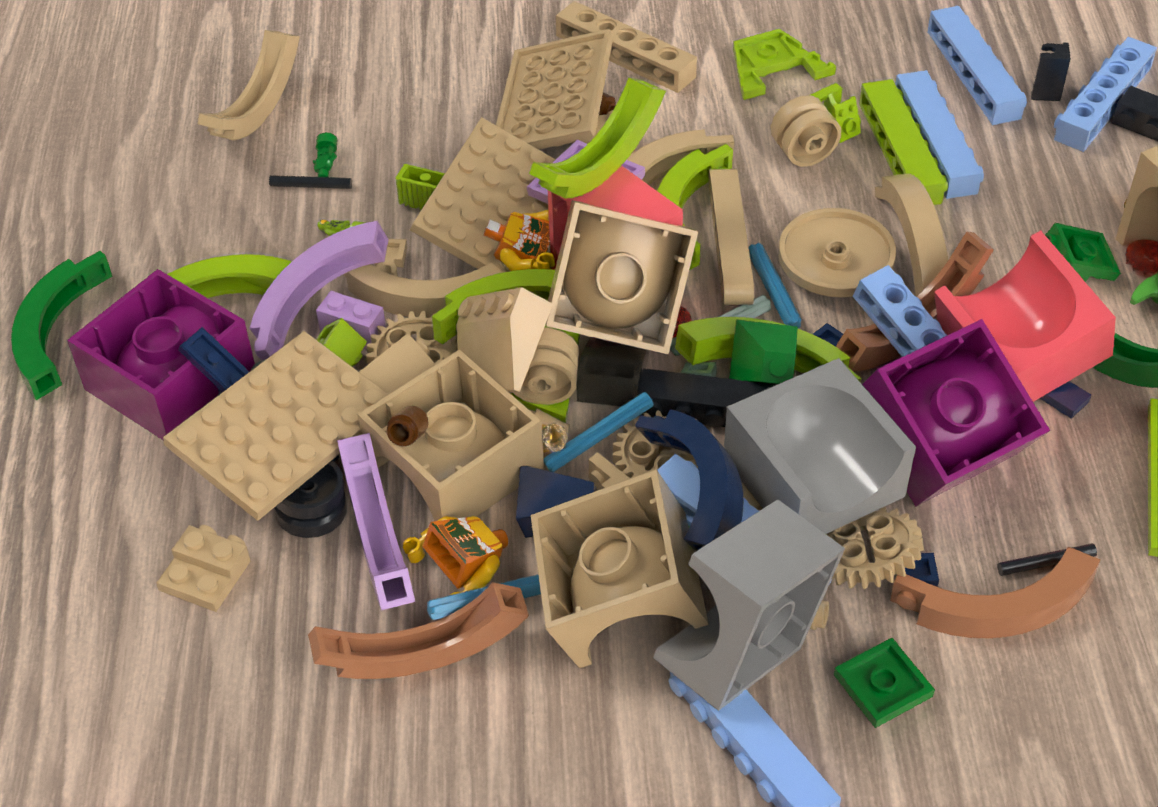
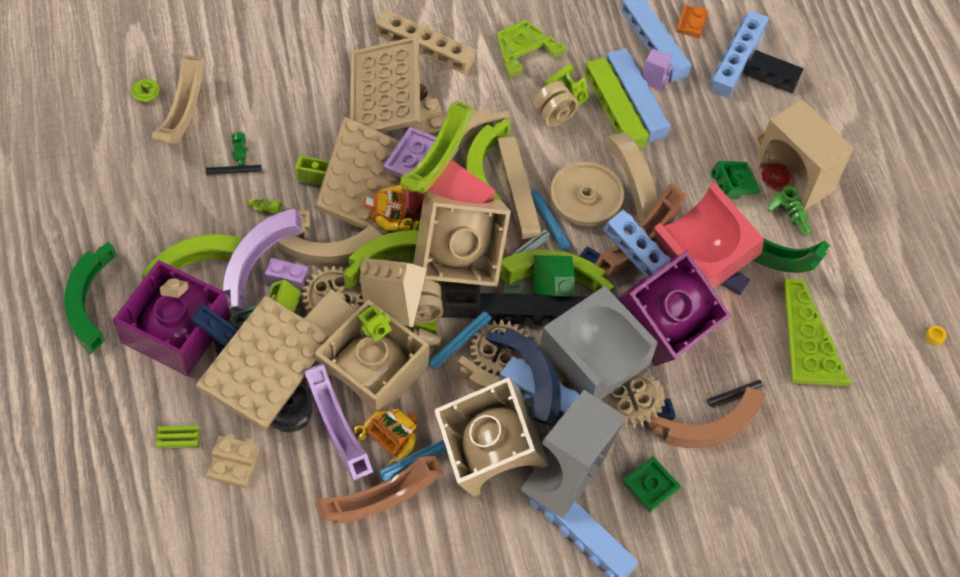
camera: 15 degrees left, 10 degrees up
reddish brown brick [387,406,429,446] -> none
dark blue slope [516,466,598,538] -> none
clear yellow bush [542,423,568,453] -> none
black hinge [1031,42,1071,101] -> none
none -> lime gear [131,79,160,103]
none -> lime tile [156,425,199,448]
none -> tan plate [160,279,188,298]
none -> lime brick [358,305,392,342]
none -> lavender brick [642,49,673,91]
none -> orange plate [676,4,709,39]

